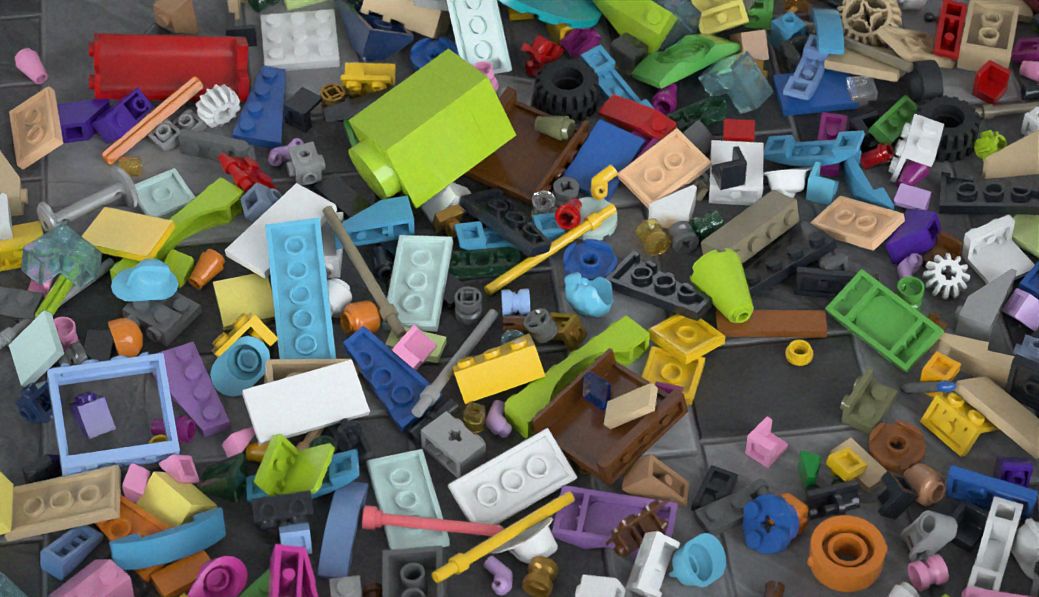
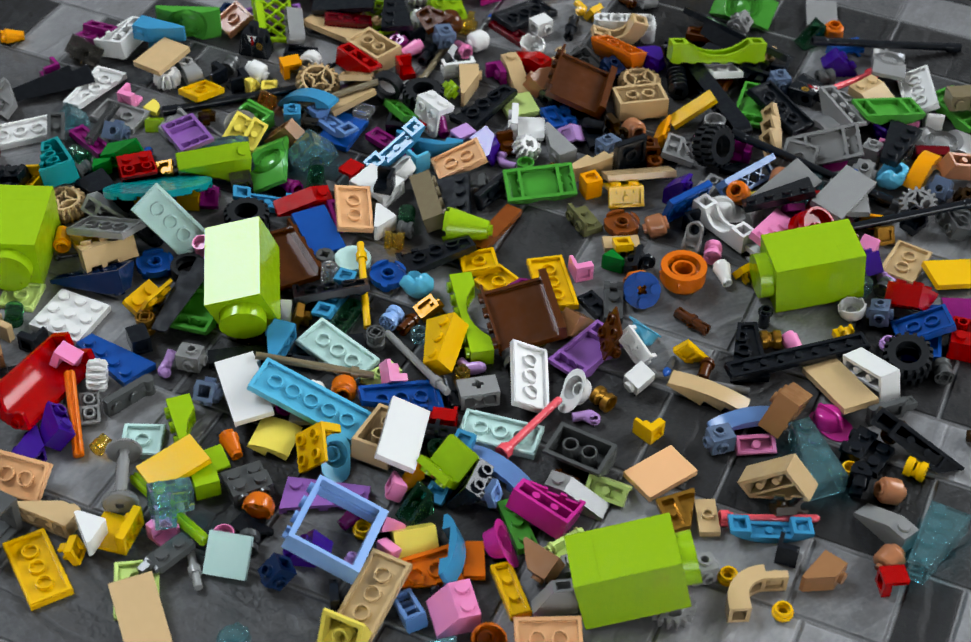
camera: 60 degrees left, 5 degrees down
medium azure piece [111,258,178,302] -> none
red plate [218,153,279,192] -> none
yellow bar [432,491,575,583] -> none
red hips [521,34,564,77] -> none
dark grey wheel [524,308,558,343] -> none
olive cone [535,116,575,141] -> none
red cone [555,198,582,229] -> none
clear blue tile [583,371,611,410] -> none
yellow arm [591,164,618,200] -> none
tan tile [604,383,658,429] -> none
yellow plate [785,340,813,366] -> none
black panel [878,470,919,520] -> none
dark grey piece [900,380,956,393] -> none
none -> bright pink panel [49,340,84,368]
none -> red brick [428,406,458,427]
none -> yellow tile [526,255,579,311]

